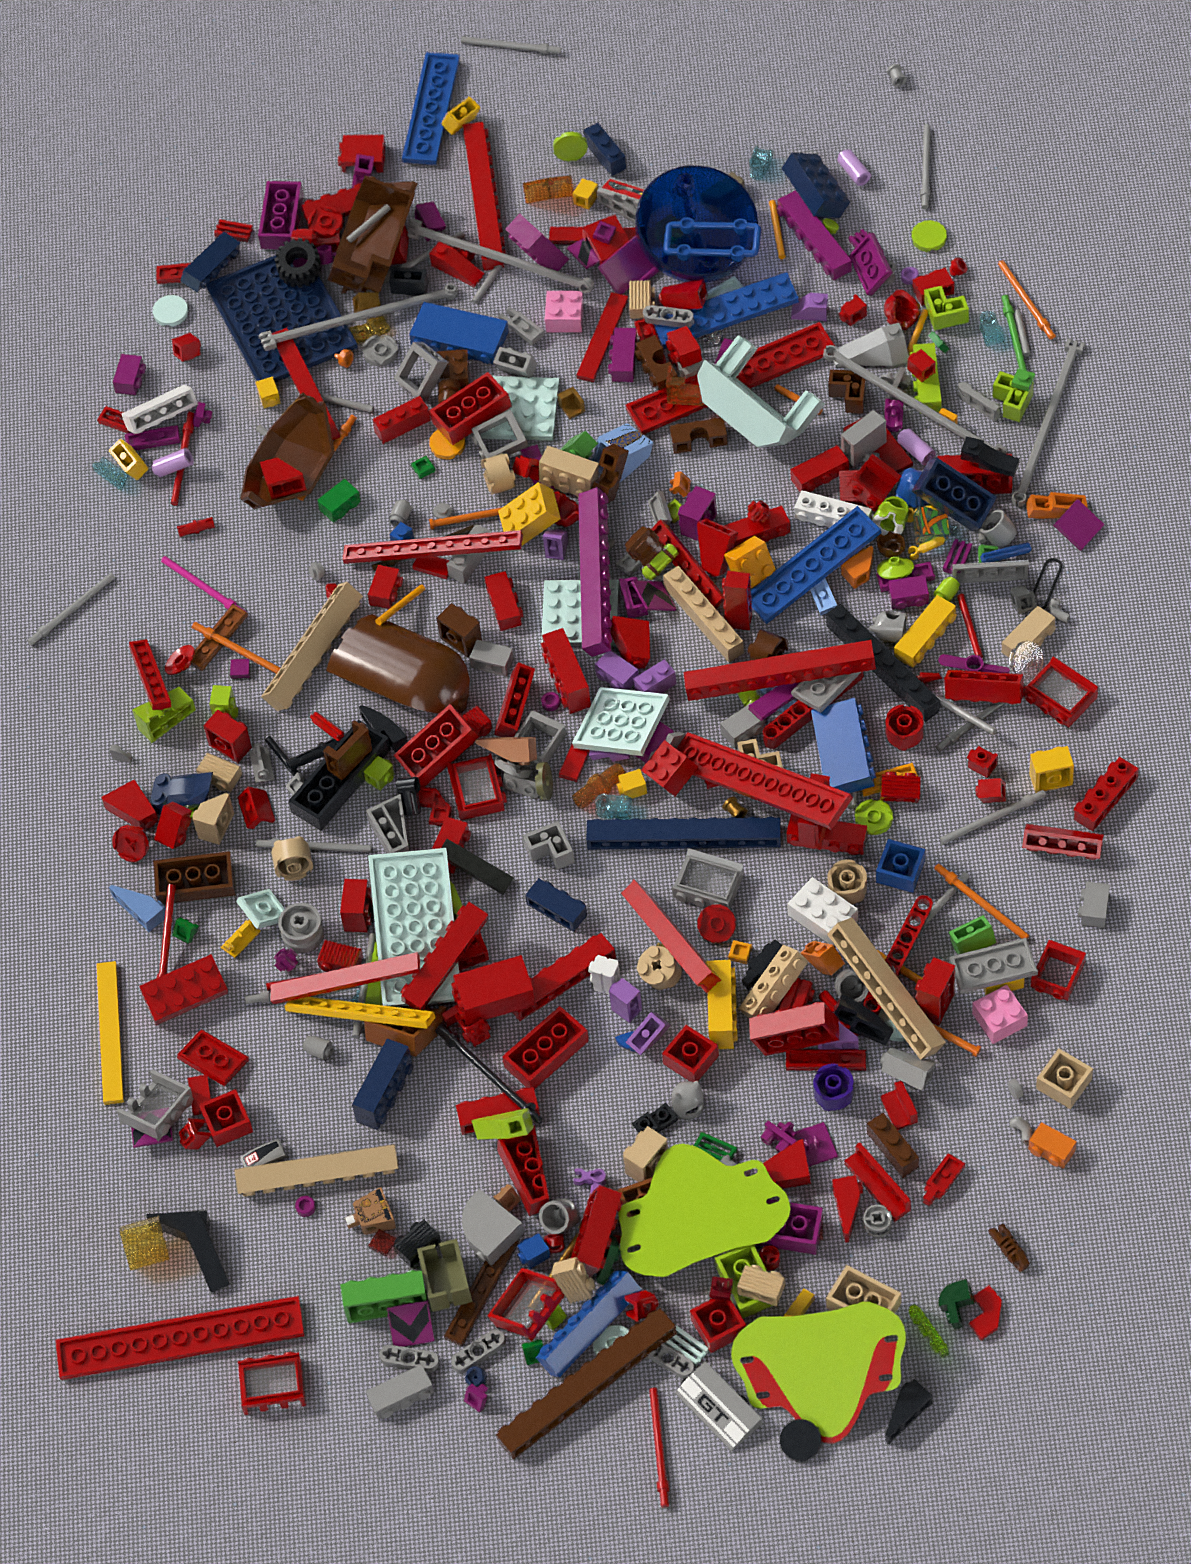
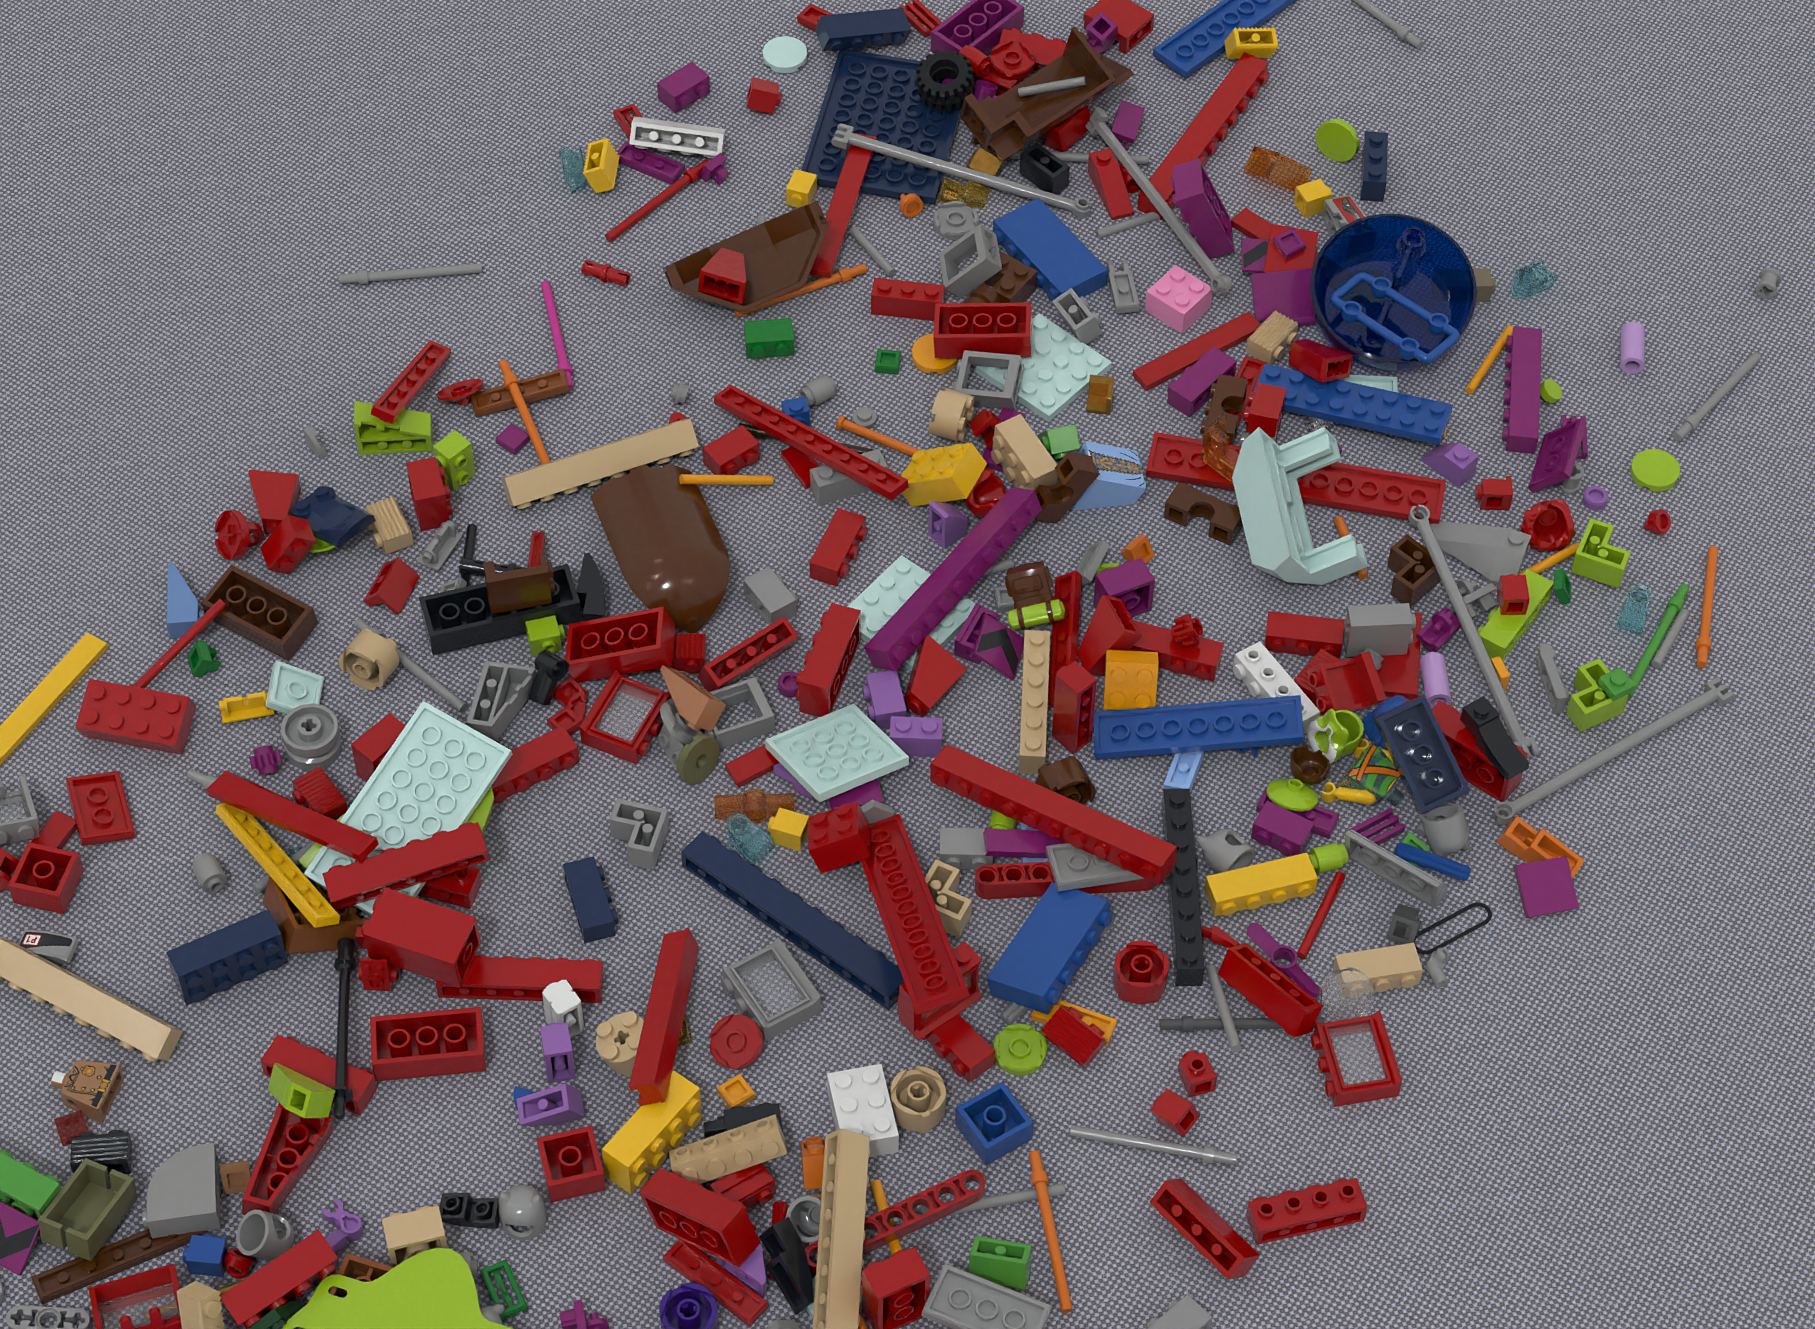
camera: 30 degrees right, 5 degrees down
lavender brick [152,448,193,477] -> none
tan slope [192,793,235,845] -> none
magenta tile [295,1196,316,1217] -> none
reddish brown brick [436,603,482,658] -> none
pearl dark grey tile [441,839,514,895] -> none
light grey beam [643,305,694,328] -> none
pearl gold bush [722,796,748,818] -> none
dark blue brick [781,152,850,218] -> none
orange slope [841,546,874,589] -> none
red brick [913,267,954,306] -> none
yellow brick [1029,746,1074,793] -> none

